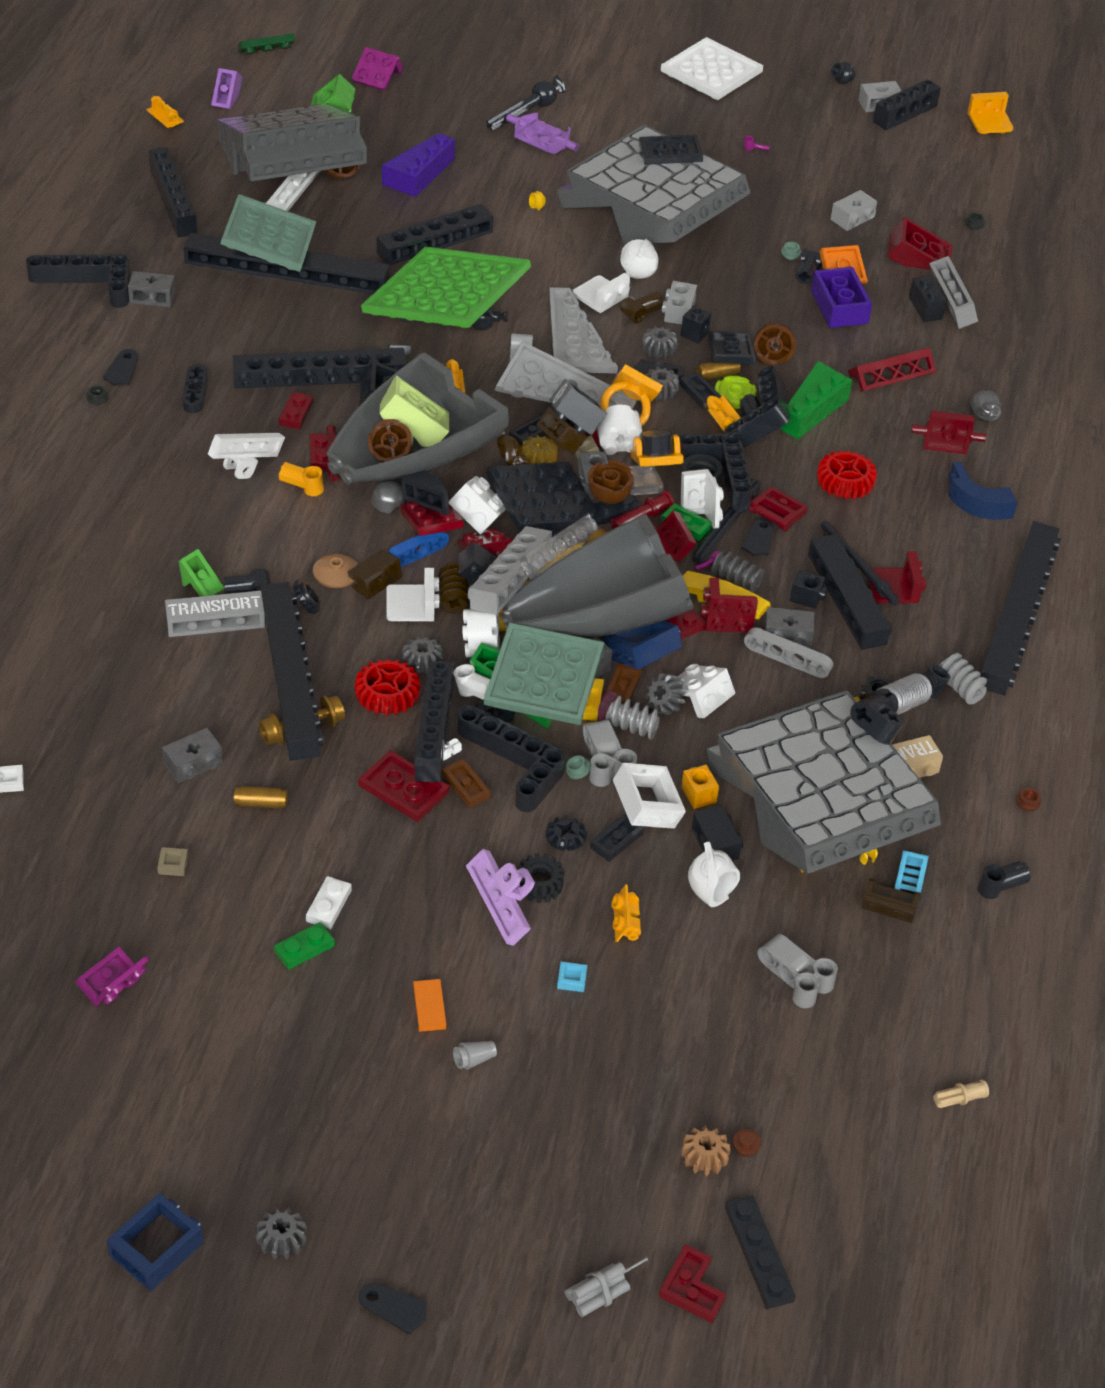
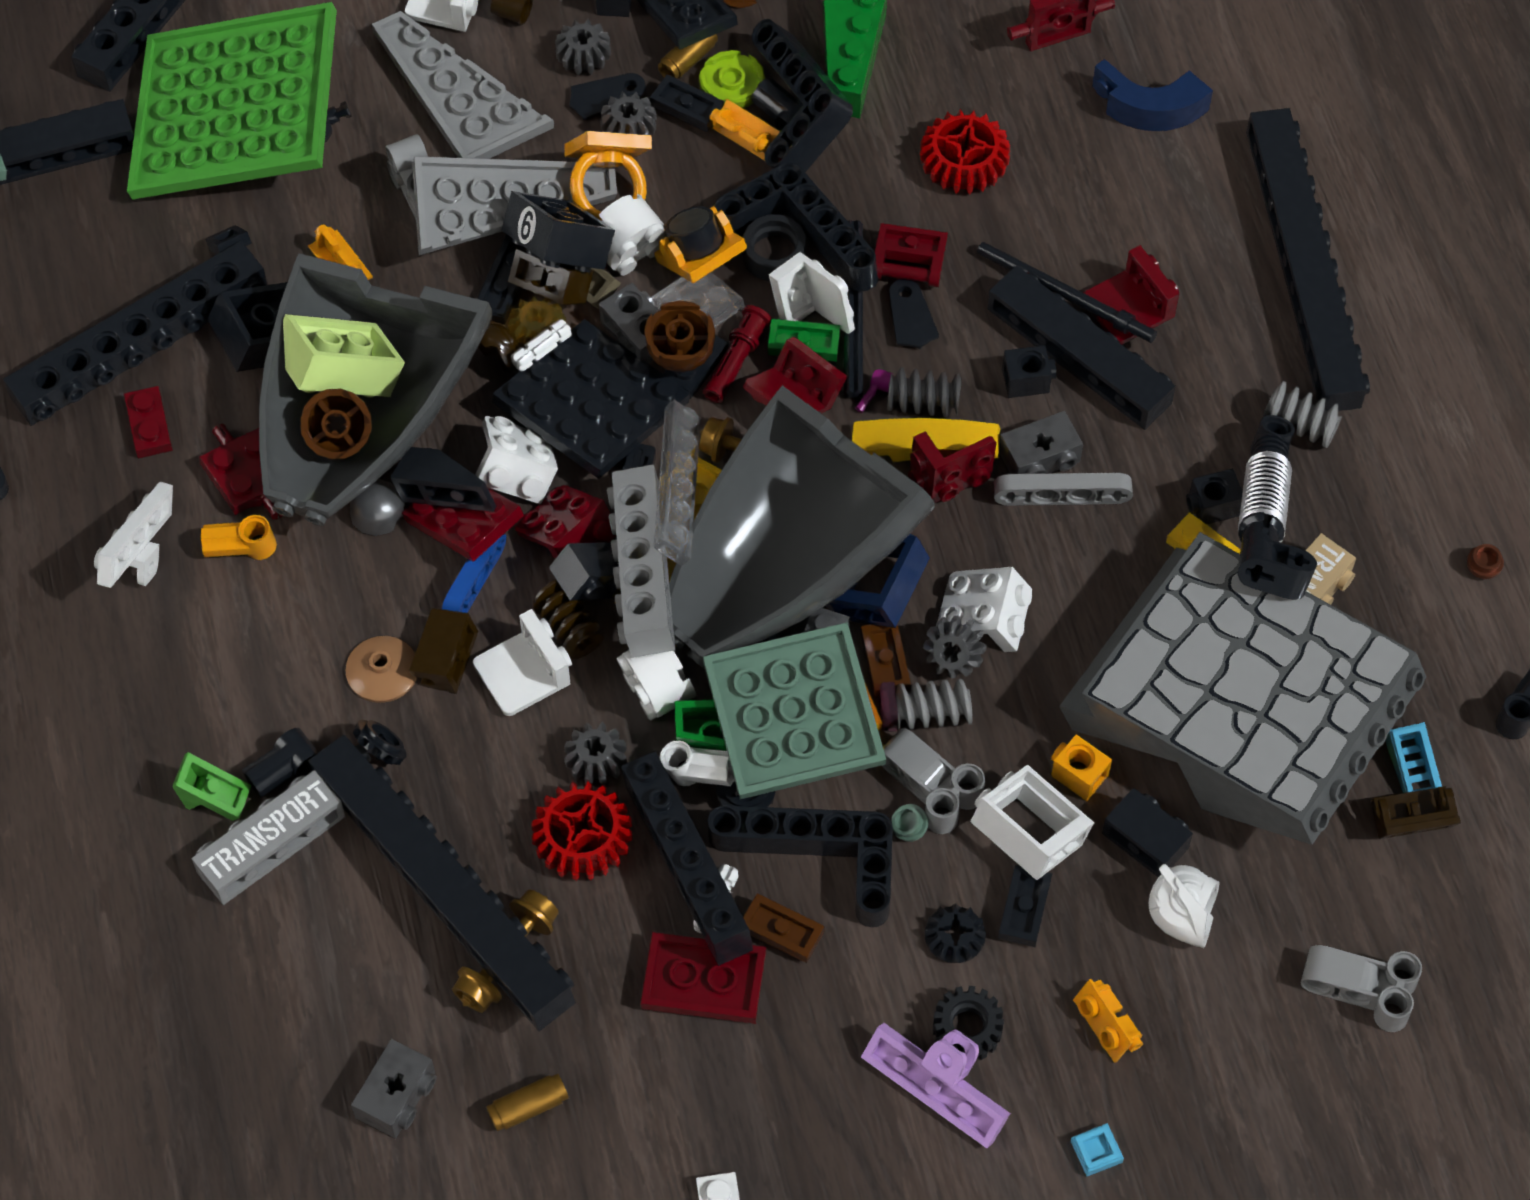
camera: 25 degrees left, 15 degrees up
none -> white axle [511,319,571,371]

